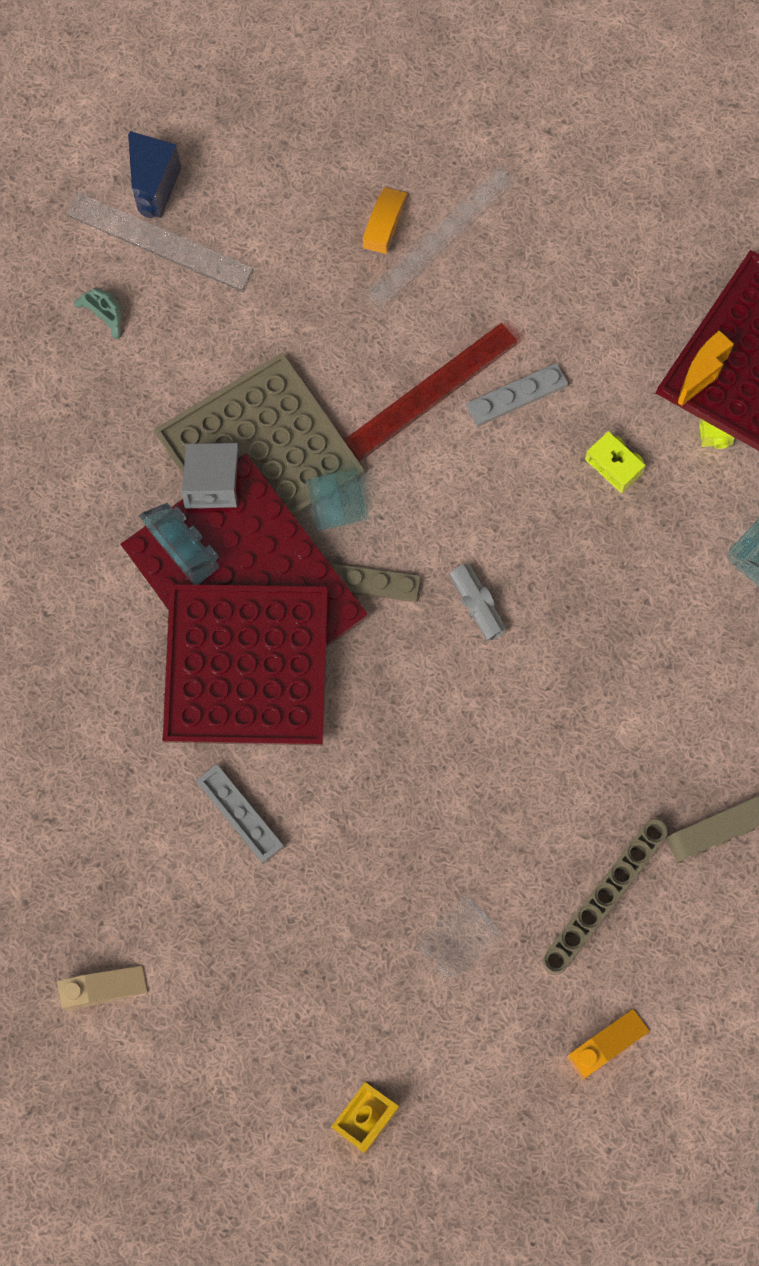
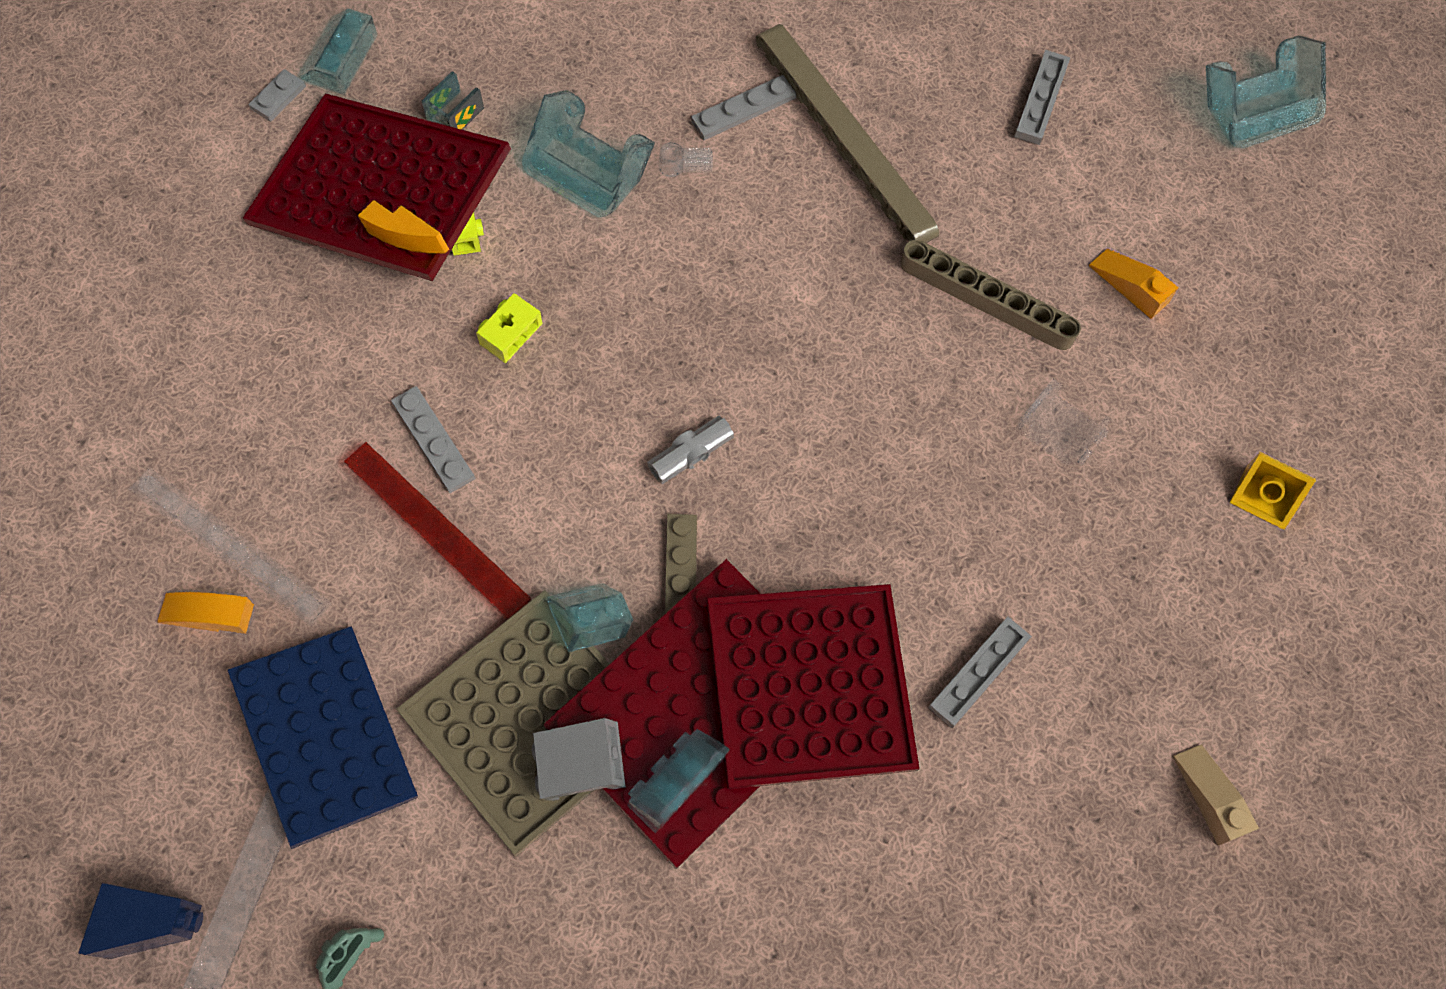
camera: 105 degrees left, 5 degrees down
none -> dark blue plate [228,626,418,849]

